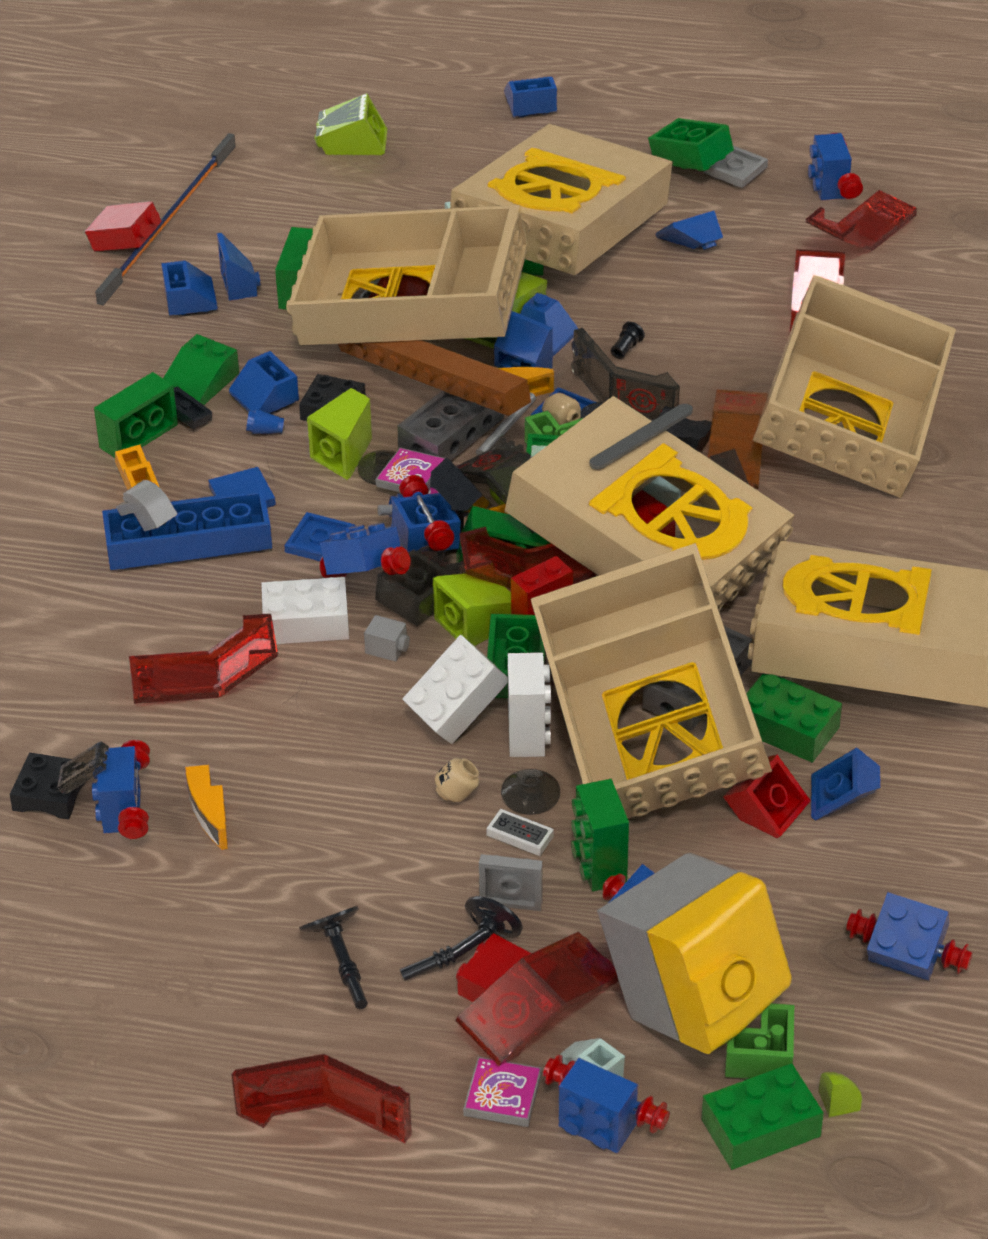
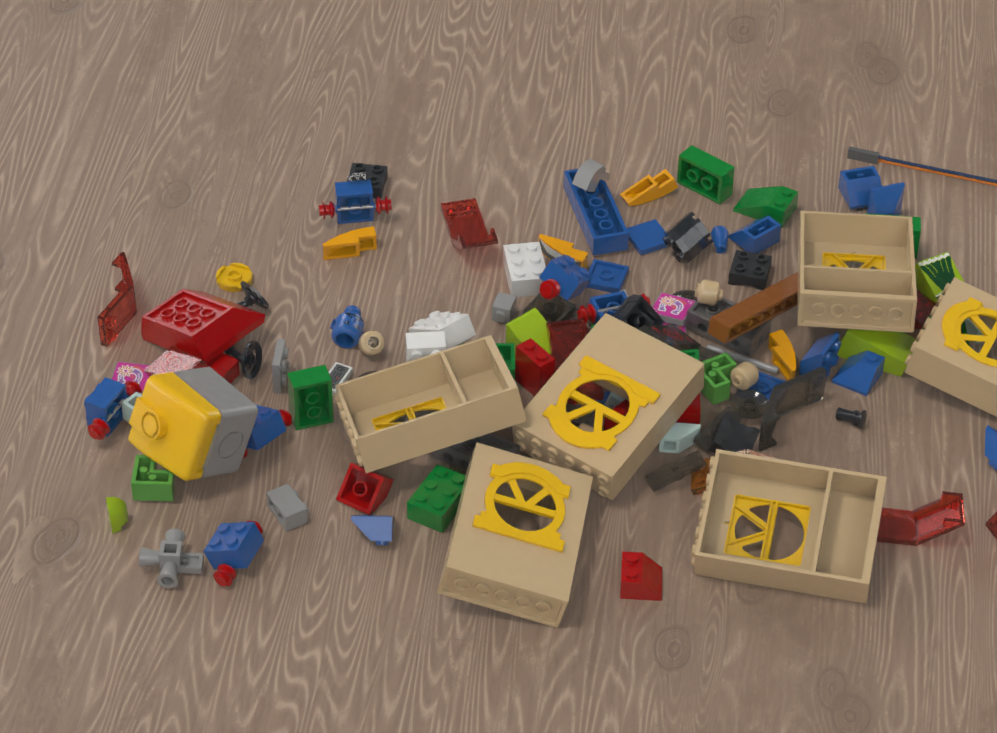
camera: 85 degrees right, 0 degrees up
red brick [84,201,162,252] -> none
black hinge [174,386,212,429] -> none
lime slope [307,388,372,480] -> none
dark grey piece [589,404,693,469] -> none
green brick [701,1063,824,1170] -> none
none -> light grey brick [139,529,204,588]
none -> red piece [141,289,265,364]
none -> yellow tile [216,263,253,292]
none -> light grey brick [266,484,309,532]
none -> blue piece [330,305,365,349]
none -> light orange slope [538,234,588,269]
none -> red slope [620,551,662,601]
none -> black brick [662,212,713,263]
none -> tan head [694,279,723,306]

